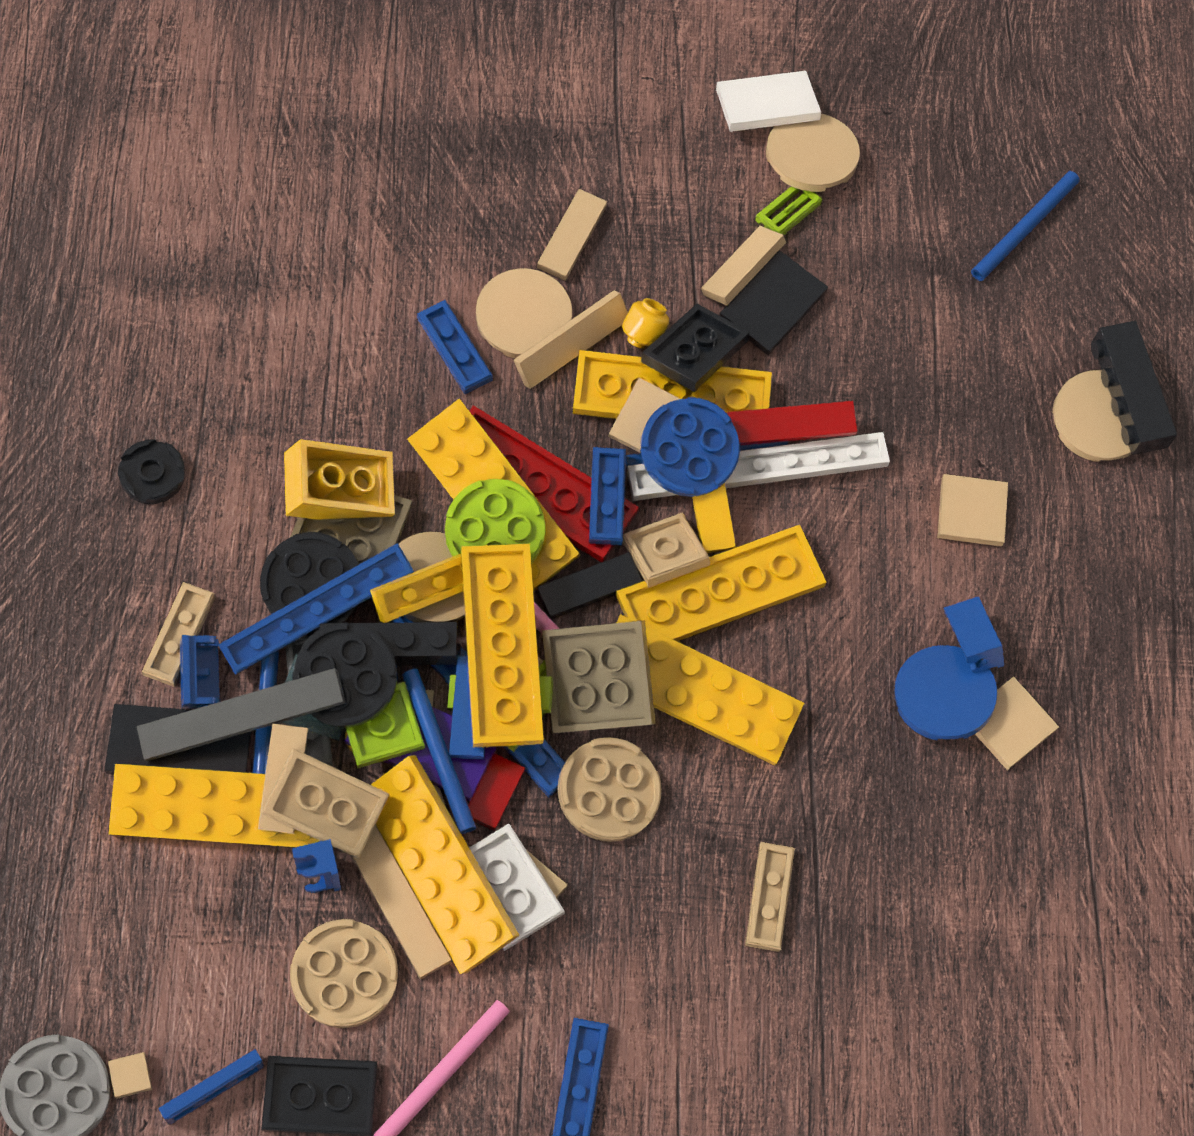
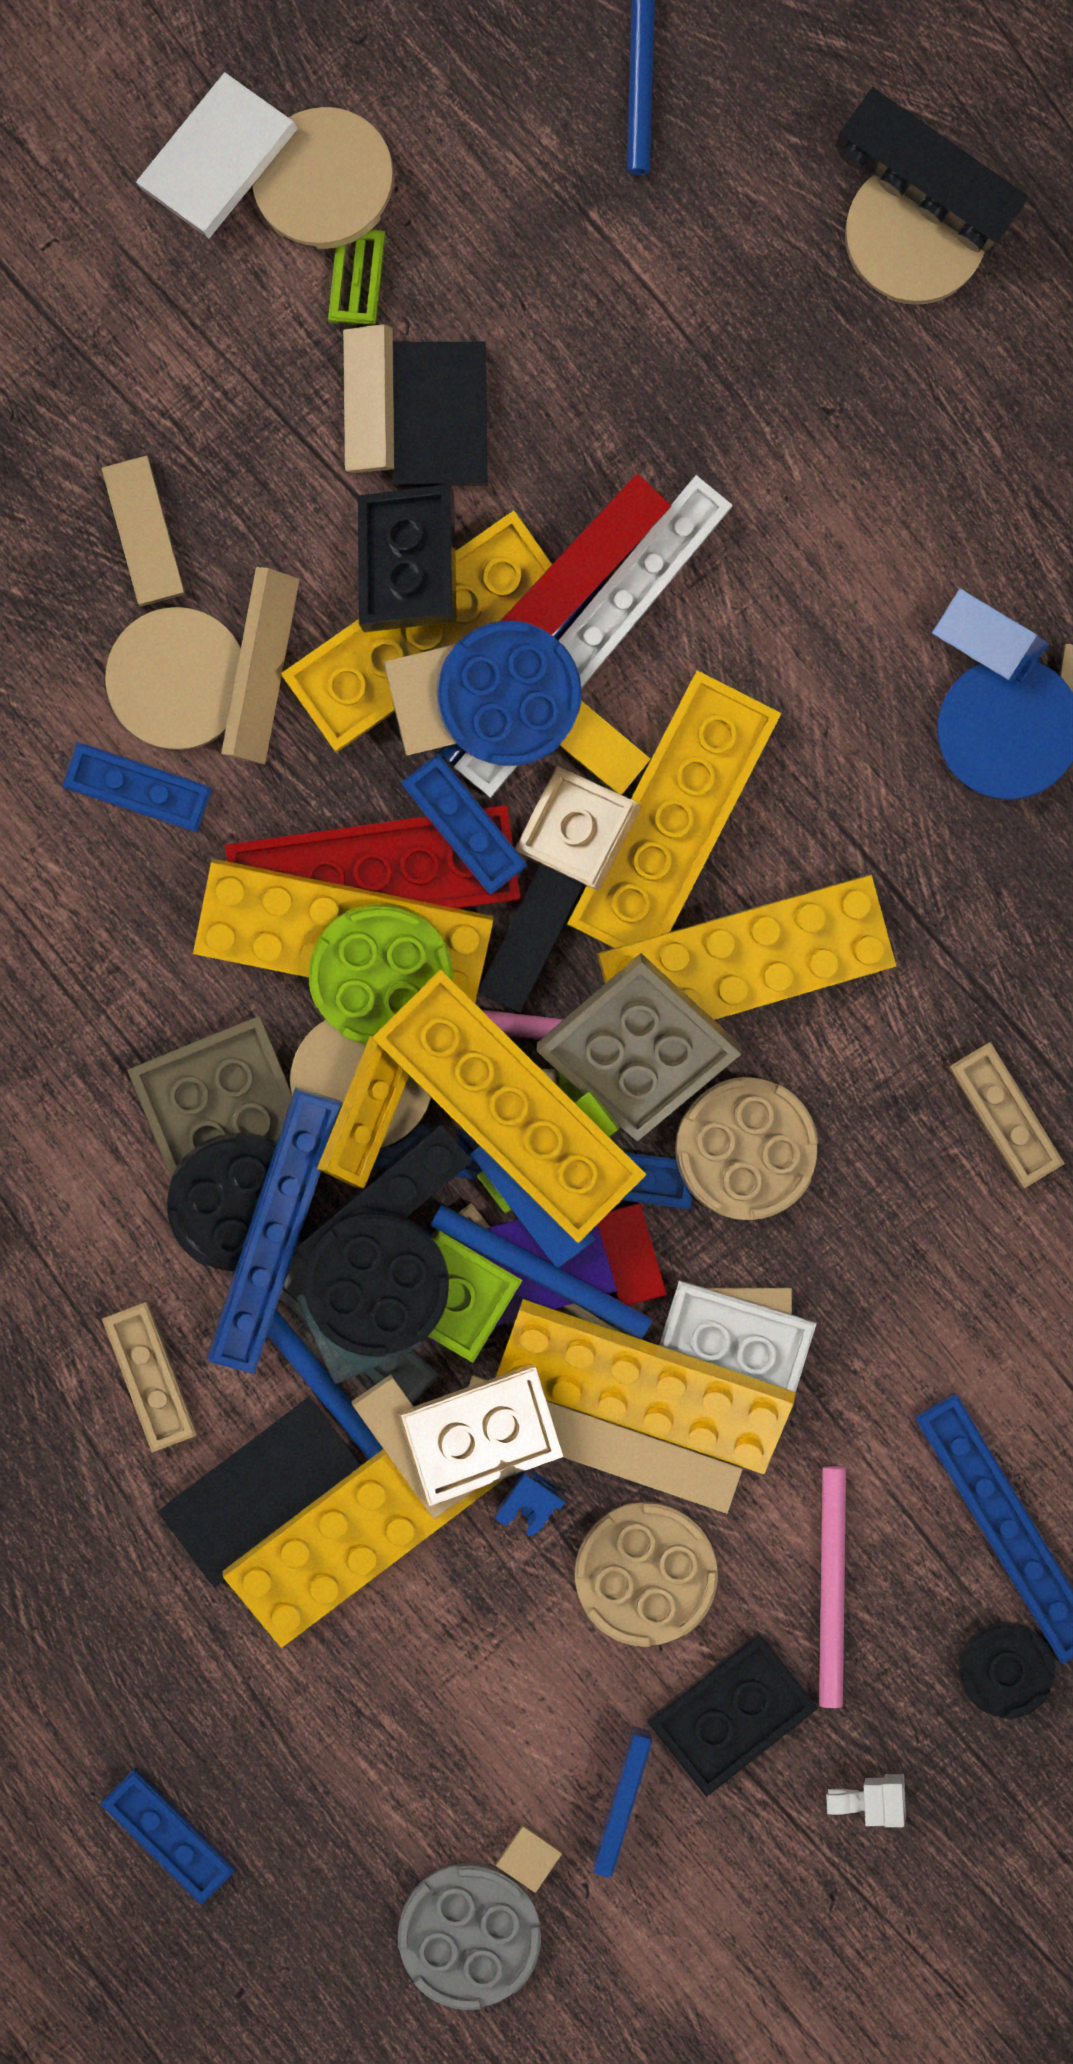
camera: 30 degrees left, 20 degrees up
dark grey tile [137,668,346,761] -> none
blue hinge [180,635,220,709] -> none
yellow slope [284,439,395,520] -> none
yellow head [622,298,669,348] -> none
tan tile [937,474,1008,547] -> none

